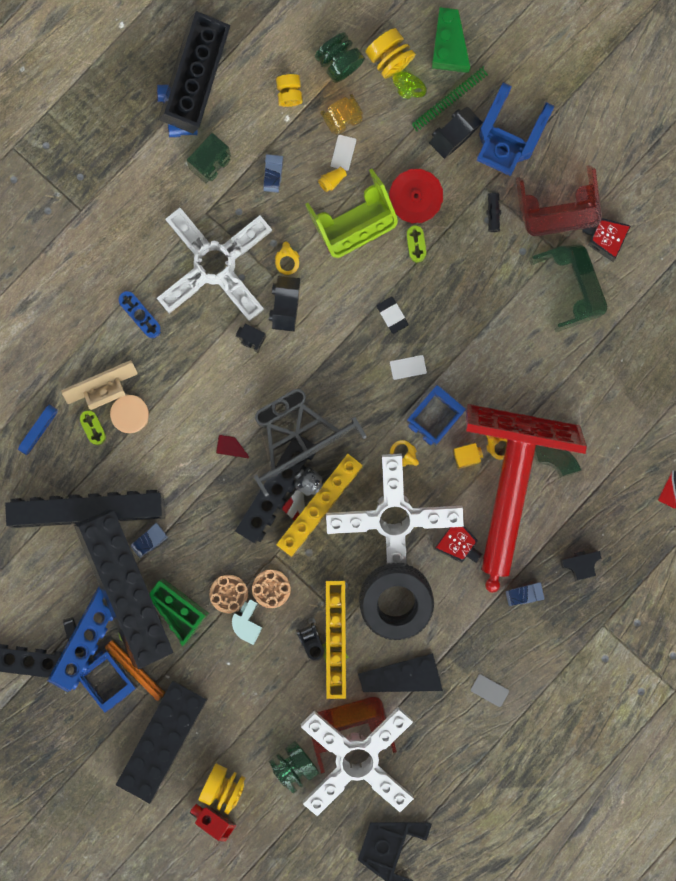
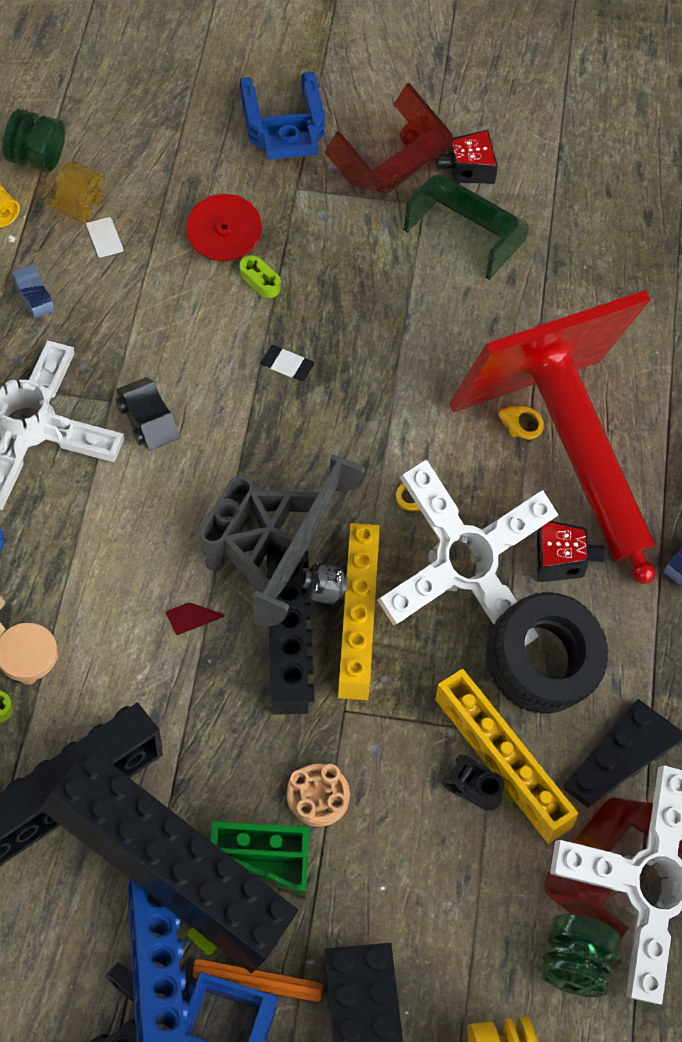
camera: 40 degrees left, 25 degrees down
leg [130,523,168,558] -> none
light aqua brick [232,600,262,645] -> none
black brick [235,323,266,353] -> none
light nougat tile [252,569,291,608] -> none
yellow piece [275,241,300,275] -> none
white sticker [282,489,305,521] -> none
lime windscreen [305,168,398,258] -> none
yellow cone [318,166,347,192] -> none
yellow wheel [365,28,416,79] -> none
white sticker [390,355,427,380] -> none
clear neon green piece [392,71,427,99] -> none
blue window [407,385,466,446] -> none
green piece [412,66,488,132] -> none
black brick [429,106,483,159] -> none
green wedge [432,7,470,73] -> none
yellow brick [453,443,483,469] -> none
black pin [486,193,501,232] -> none
clear green brick [534,445,581,478] -> none

